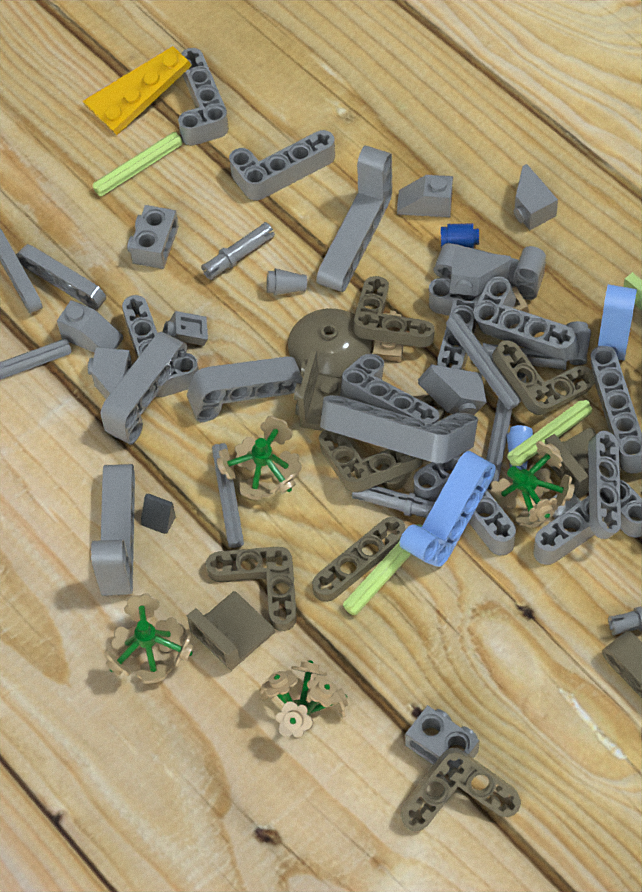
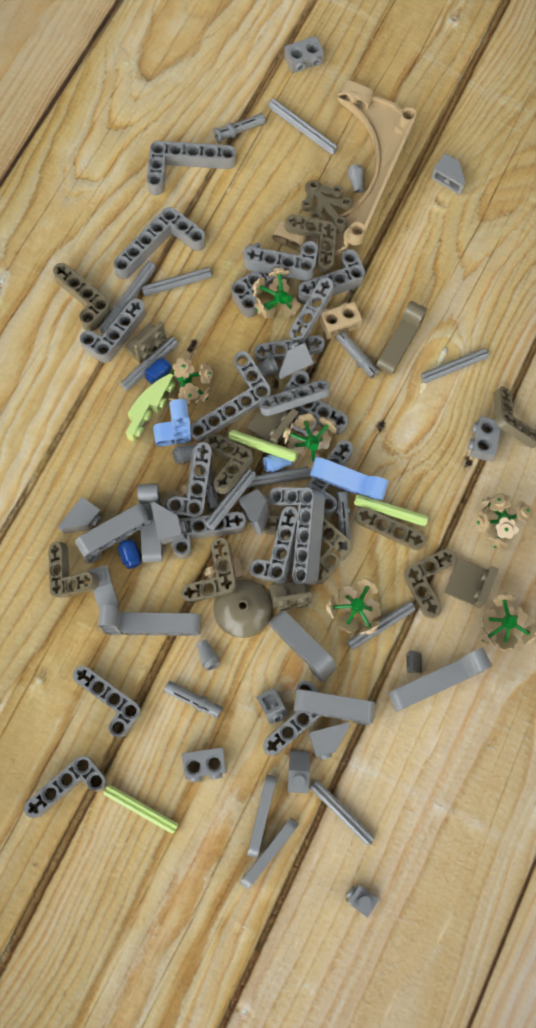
camera: 120 degrees left, 15 degrees up
yellow wing [82,46,192,136] -> none
none -> dark tan beam [48,542,99,598]
none -> light grey beam [75,504,152,564]
none -> light grey axle [421,348,489,383]

